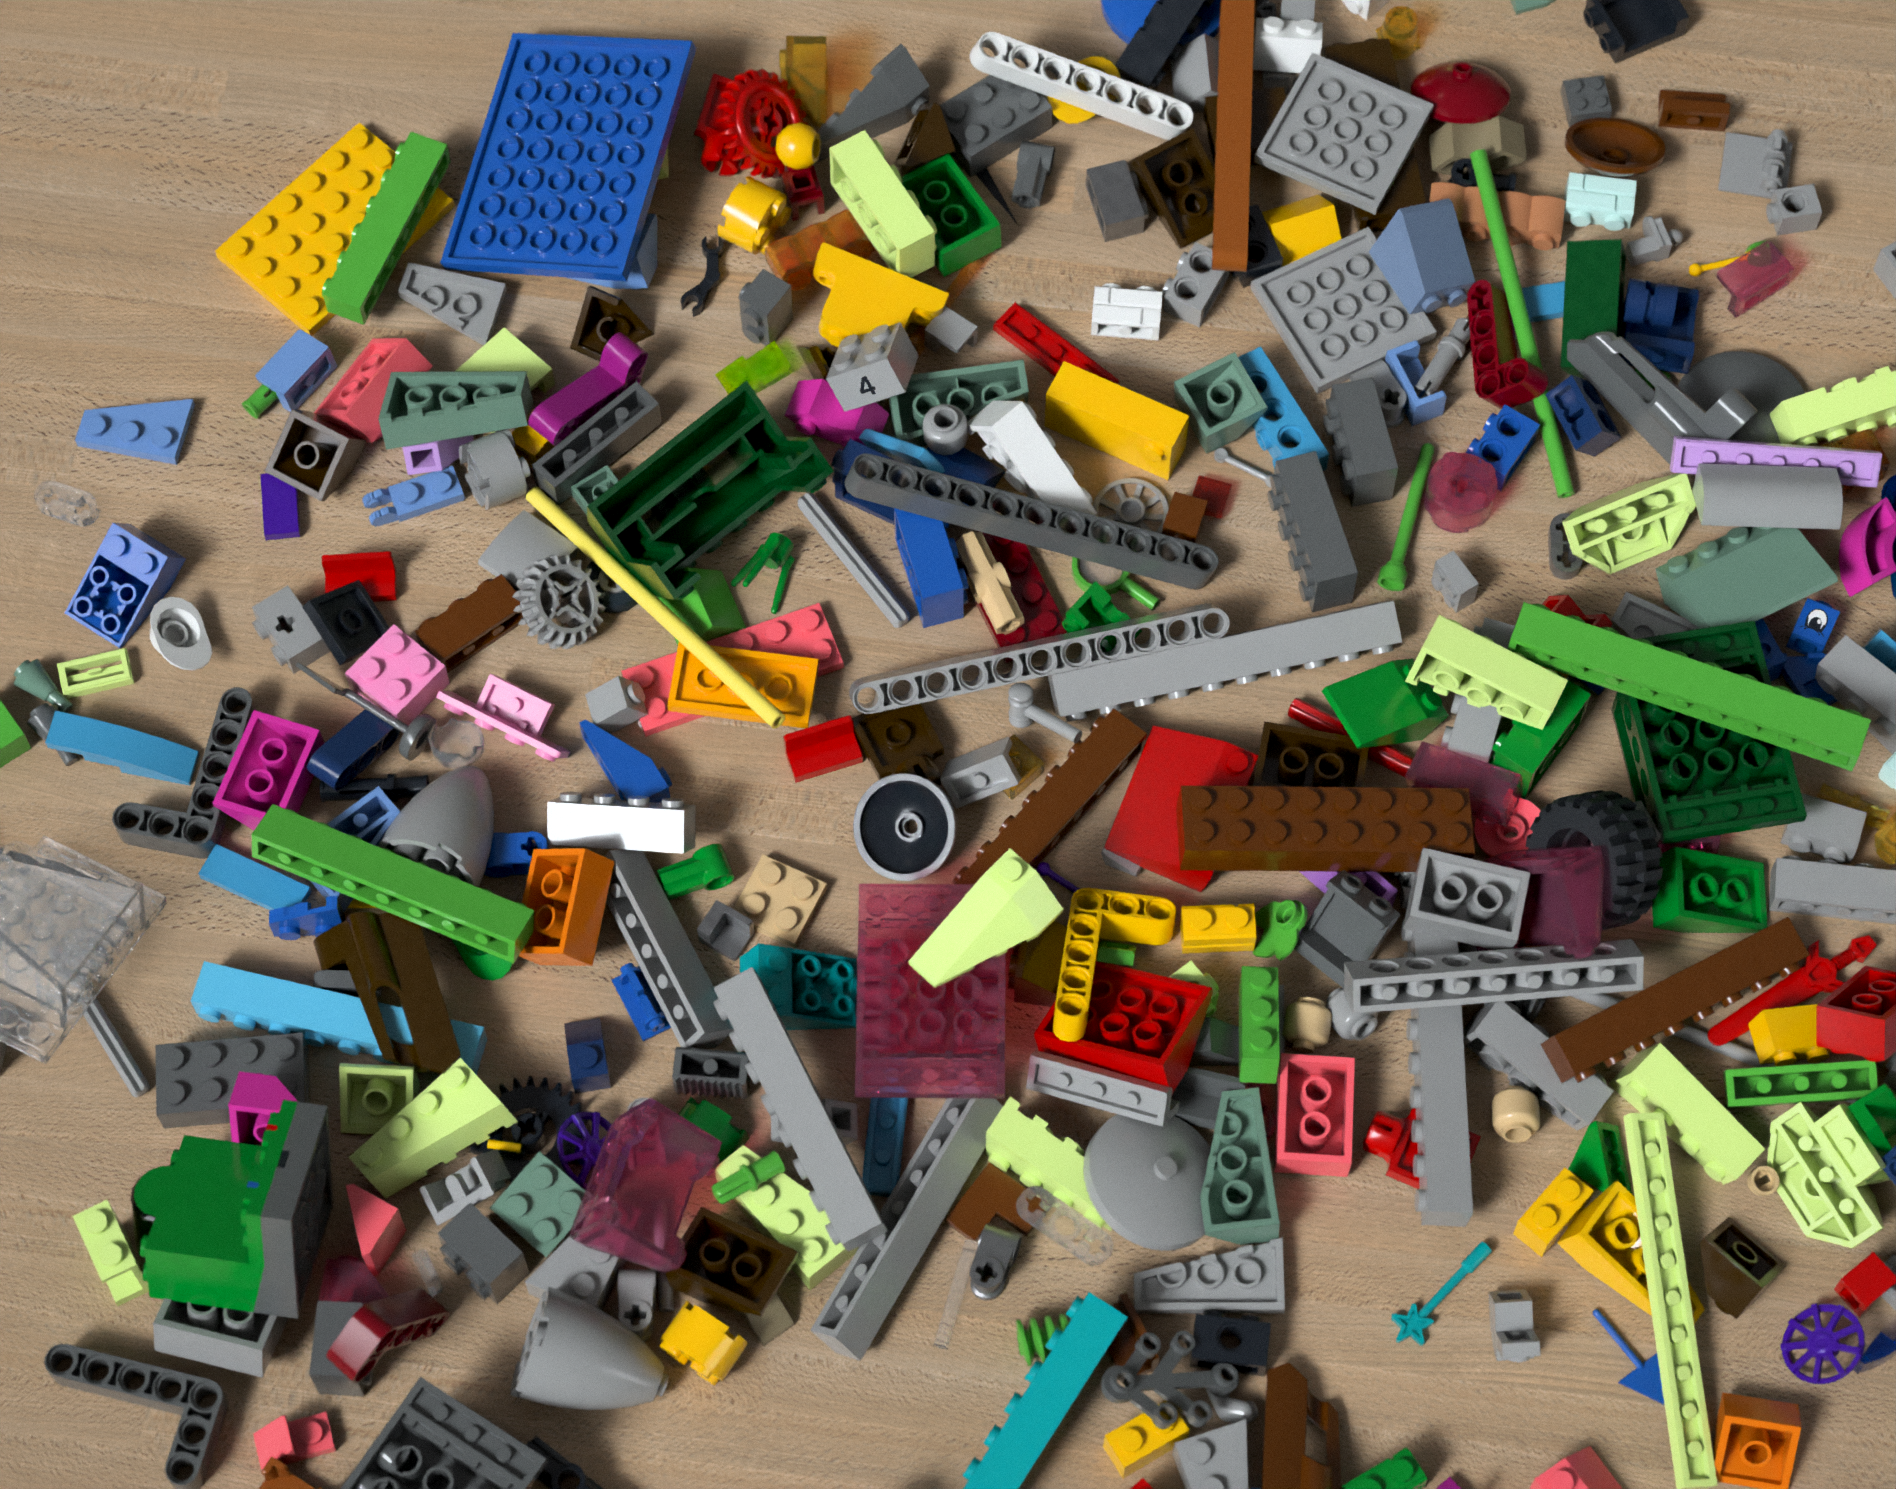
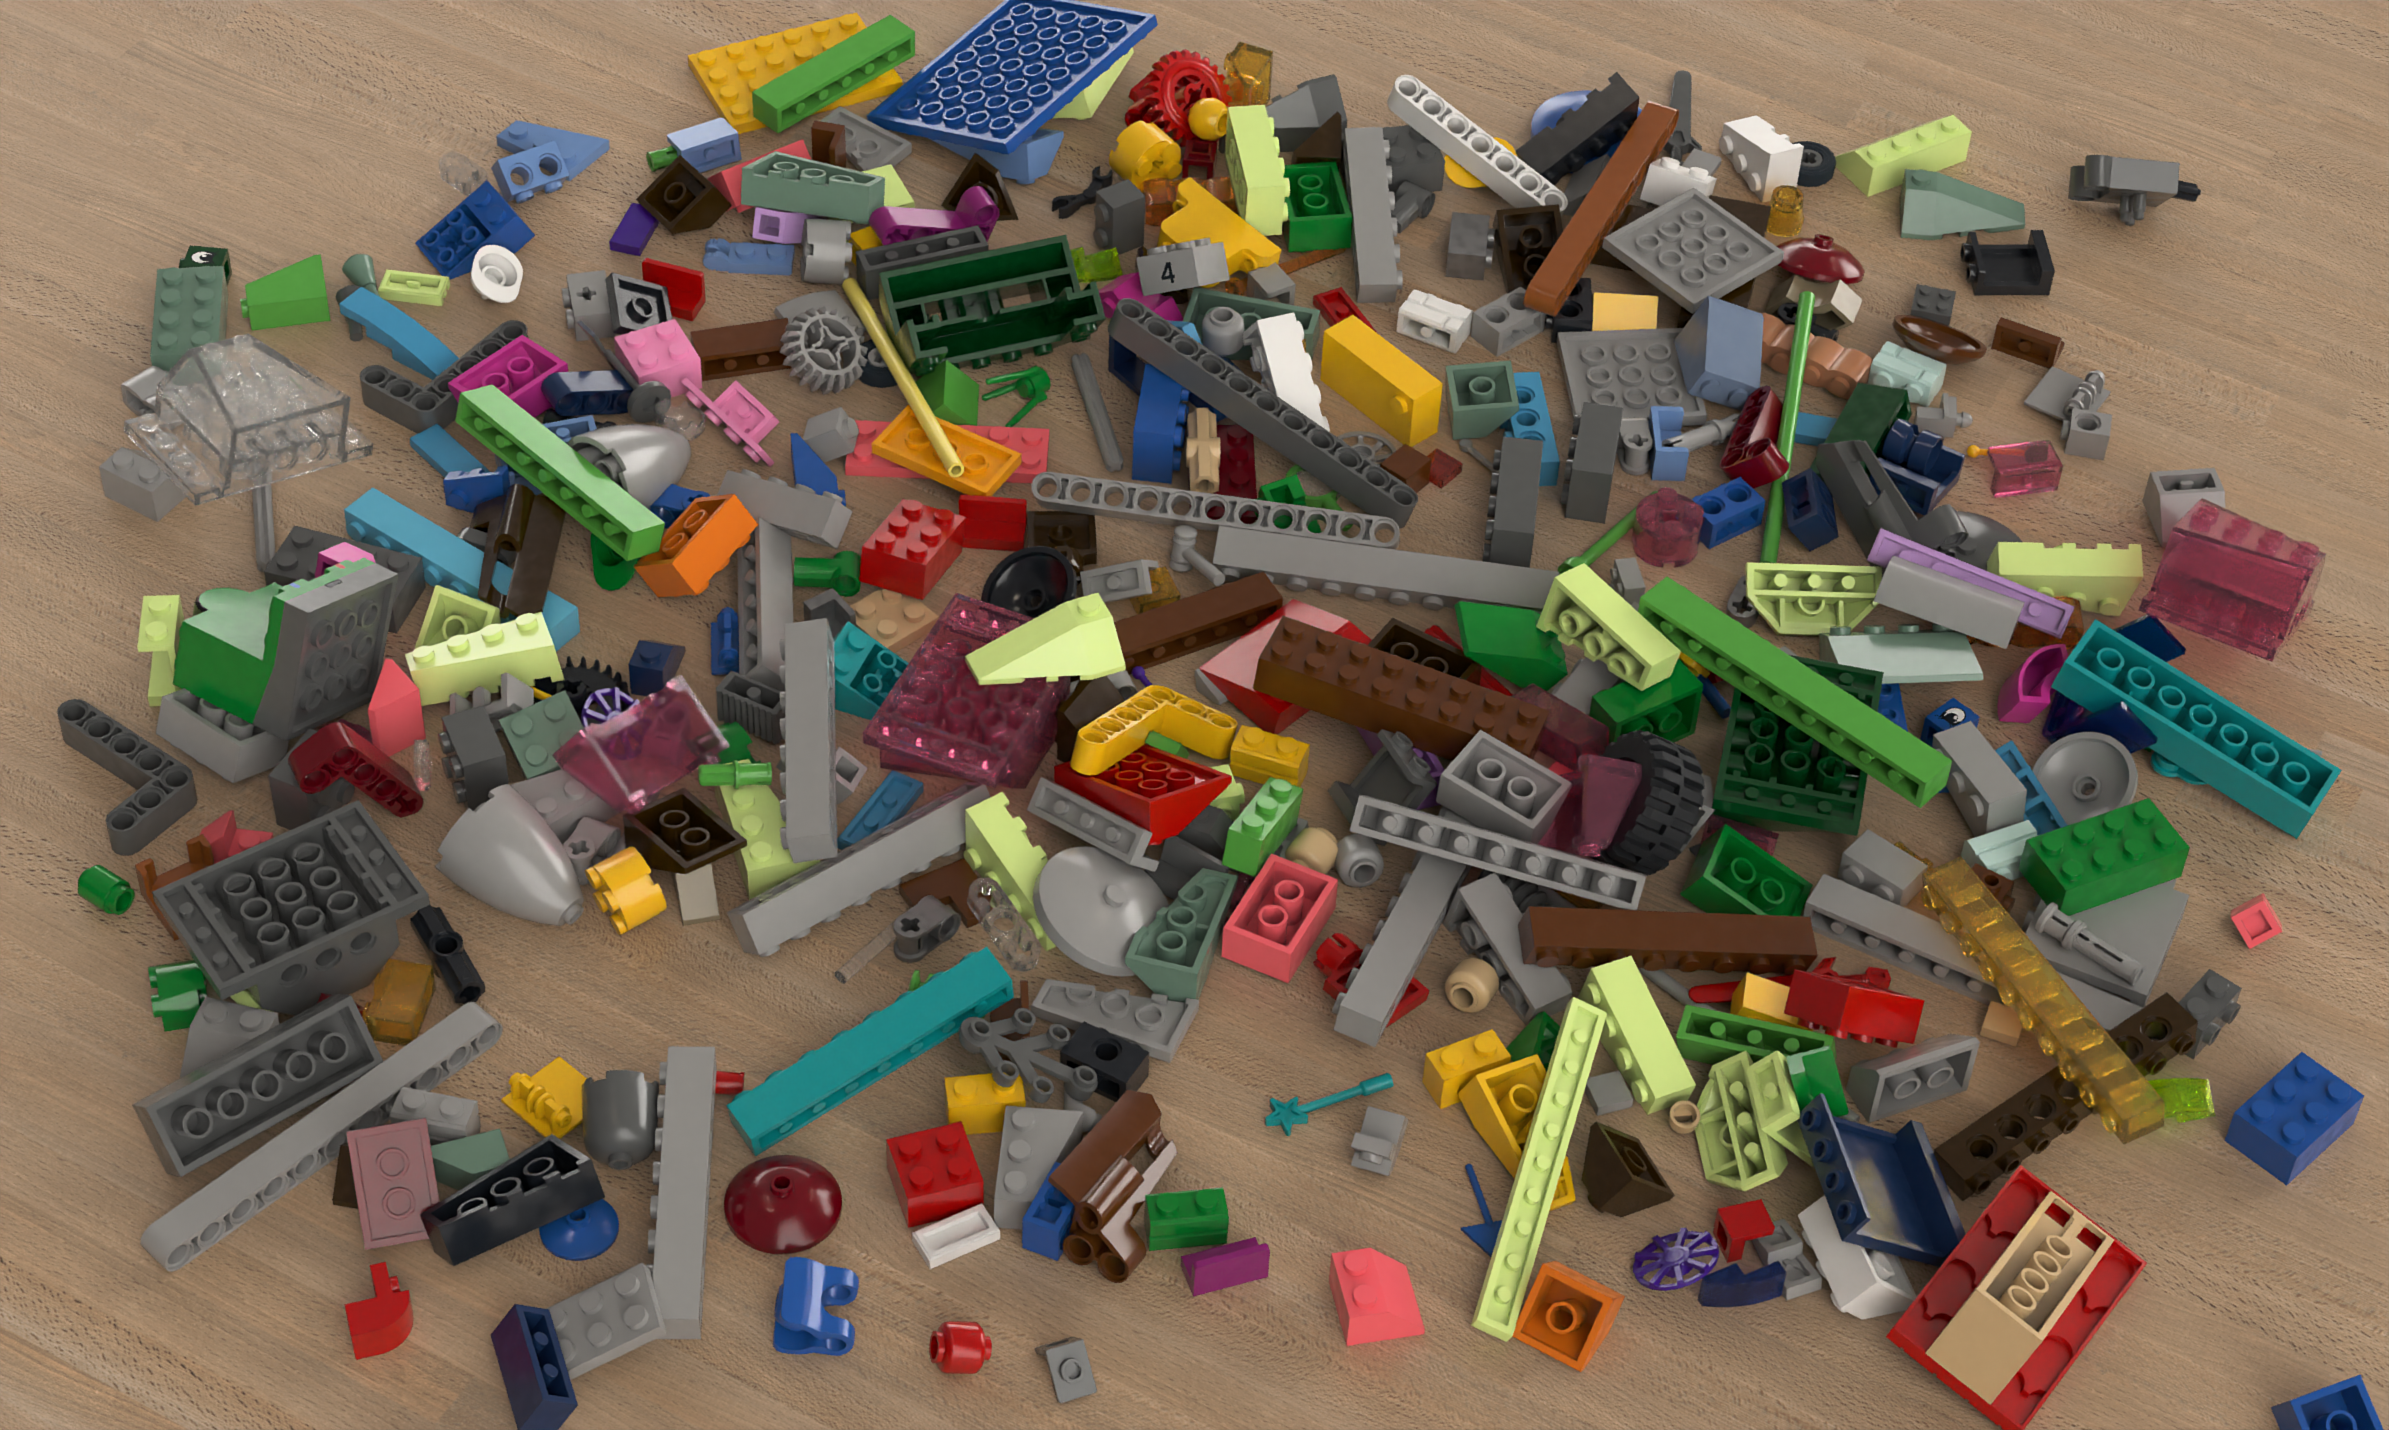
camera: 20 degrees right, 20 degrees down
bright green plate [1253,900,1308,961] -> none
none -> medium blue brick [491,141,570,204]
none -> reddish brown panel [811,120,846,168]
none -> red brick [859,499,966,600]
none -> light grey brick [1342,127,1403,303]
none -> light grey tile [1585,1070,1634,1116]

